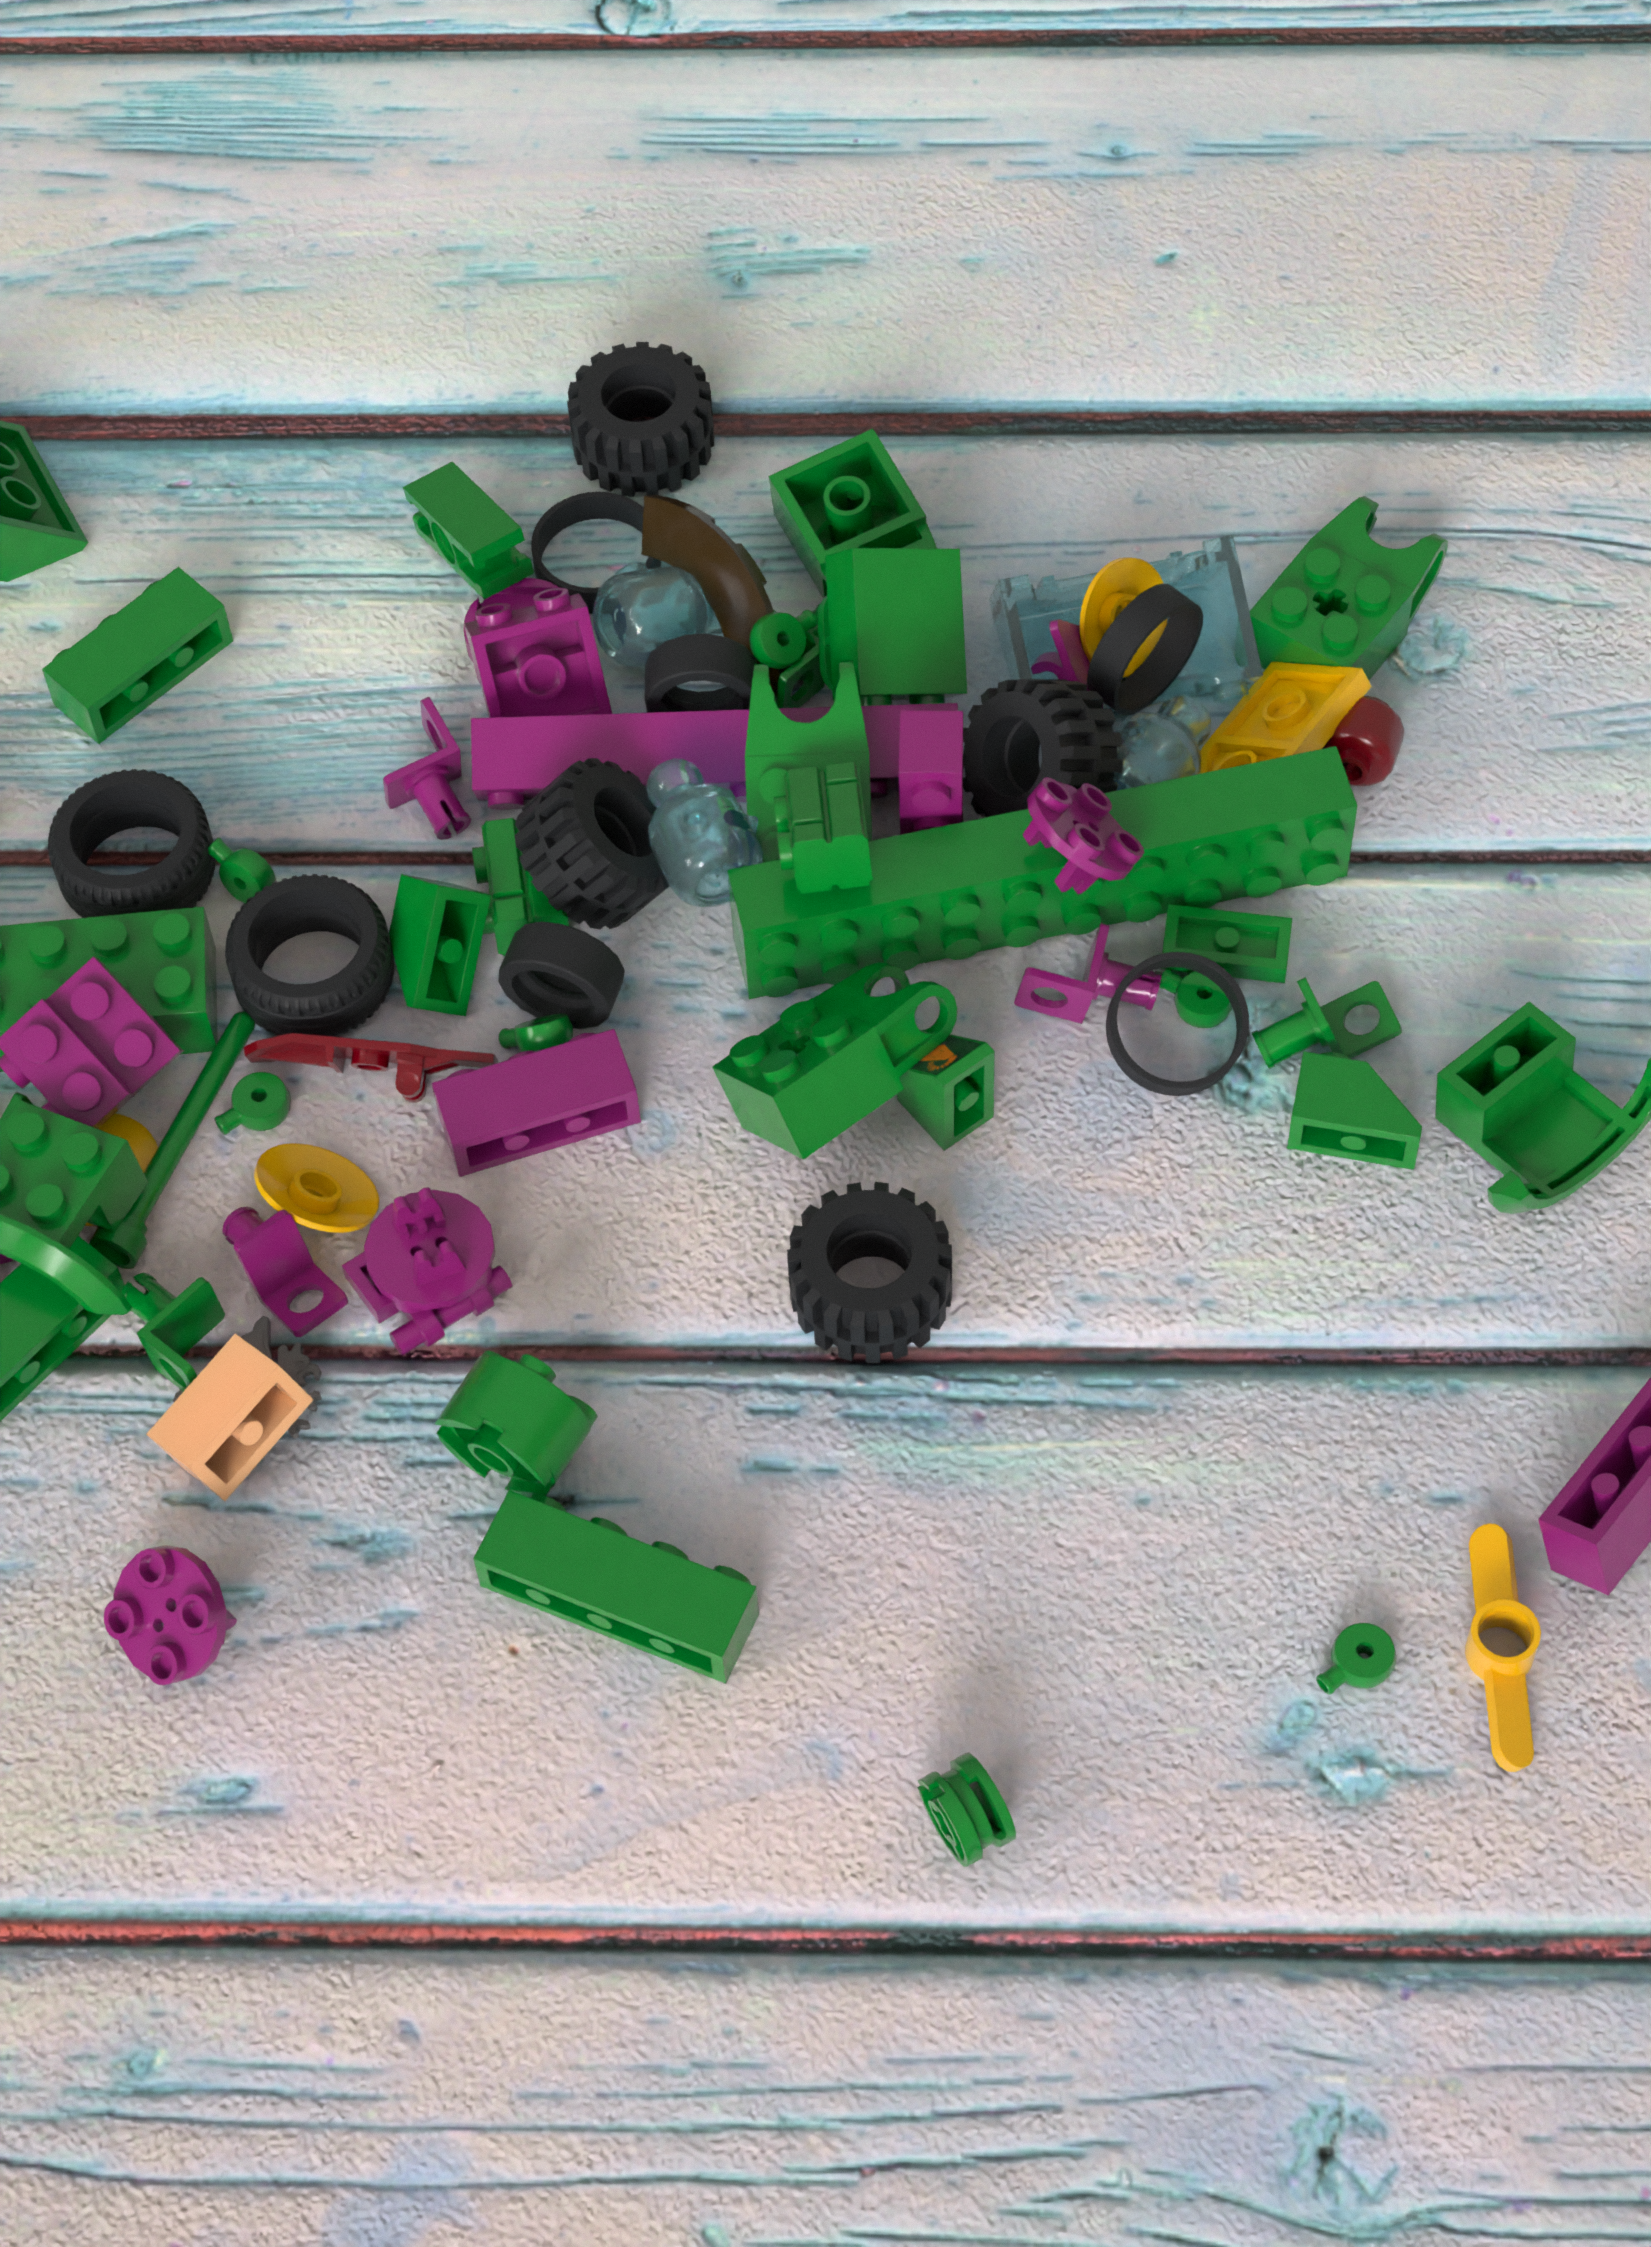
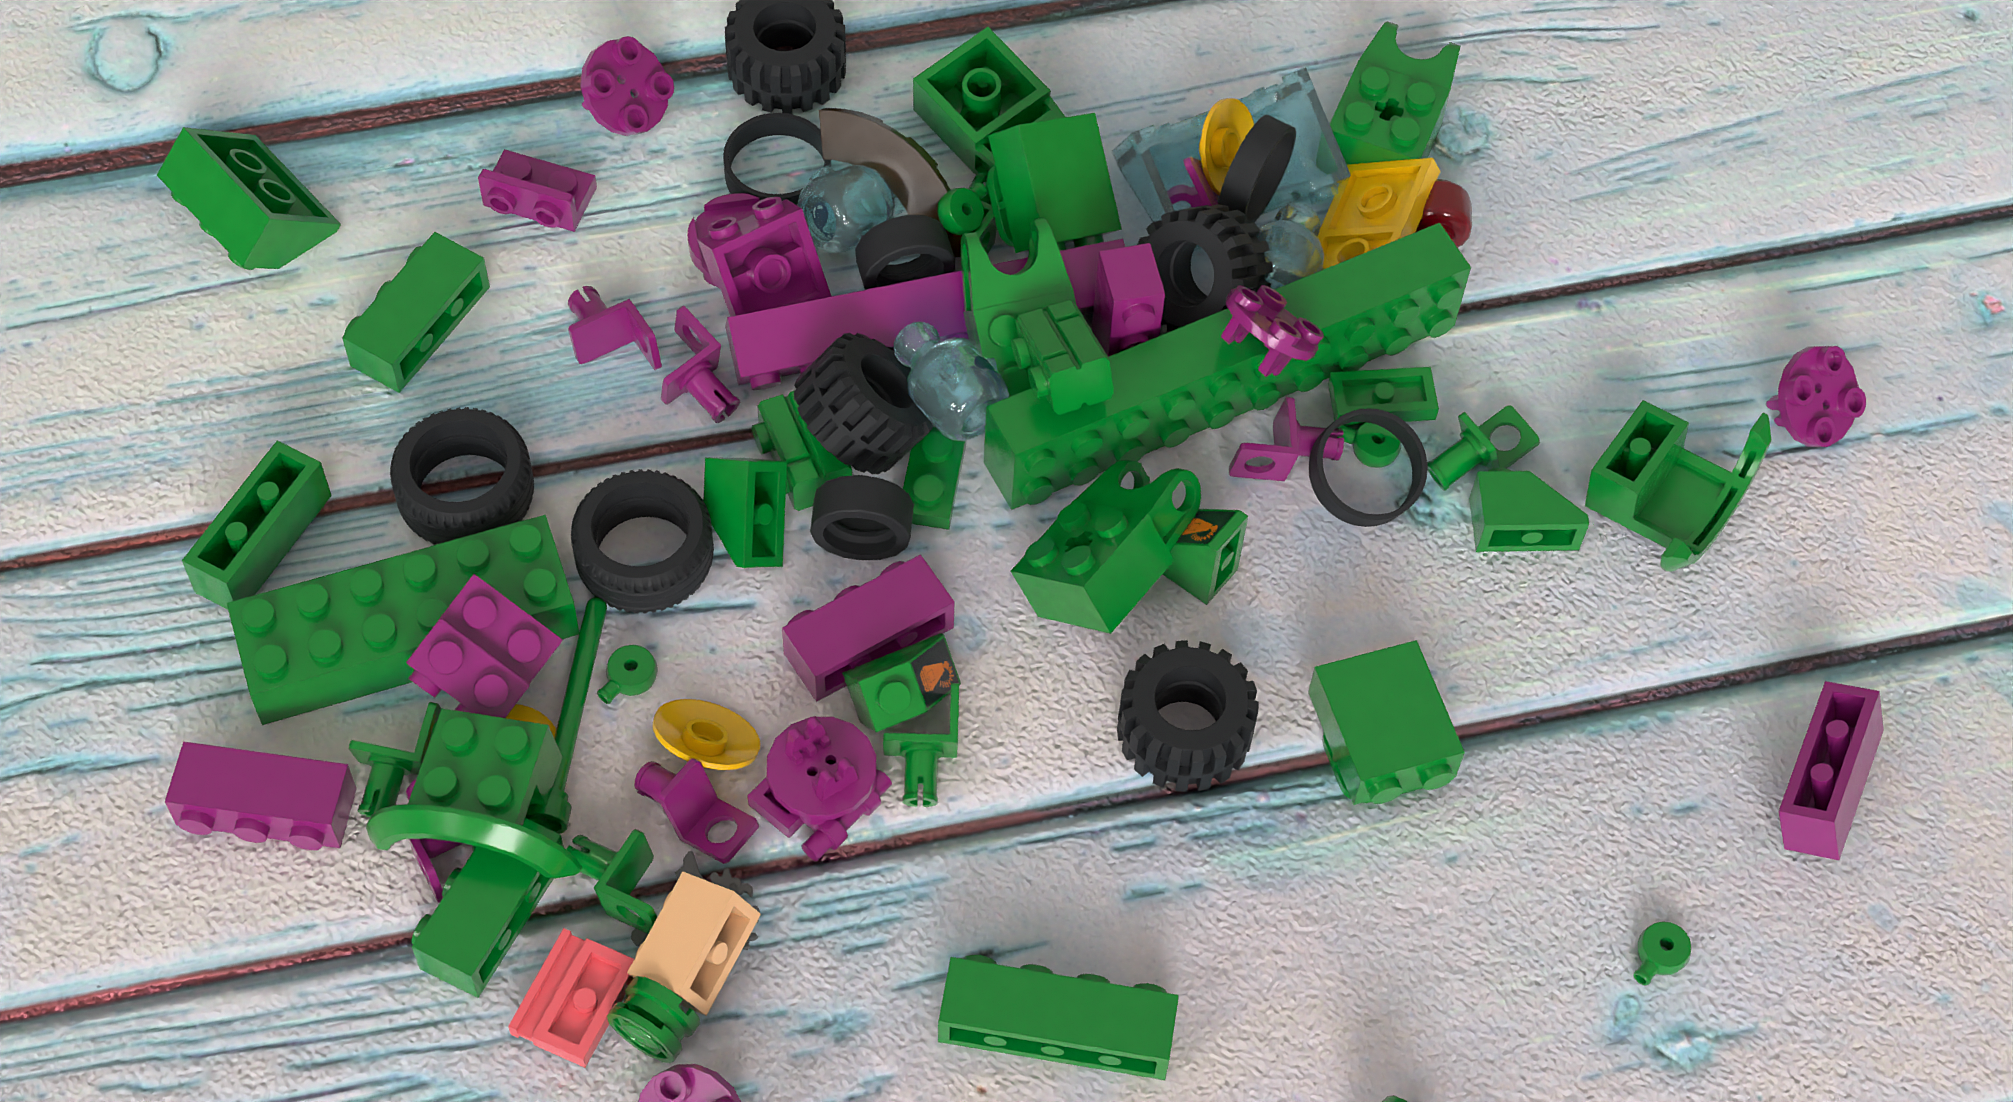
camera: 20 degrees left, 0 degrees up
green piece [208,837,276,904] -> none
dark red piece [243,1033,498,1103] -> none
green piece [403,461,534,600] -> none
green brick [435,1350,598,1497] -> none
green piece [499,1013,573,1052] -> none
yellow piece [1465,1523,1541,1772] -> none
none -> magenta bracket [478,149,597,232]
none -> coral plate [508,928,634,1068]
none -> magenta bracket [568,286,662,370]
none -> magenta plate [581,36,674,136]
none -> green wheel [607,976,700,1063]
none -> green slope [843,633,961,732]
none -> green bracket [883,683,959,807]
none -> green plate [903,427,967,530]
none -> green brick [1308,640,1465,805]

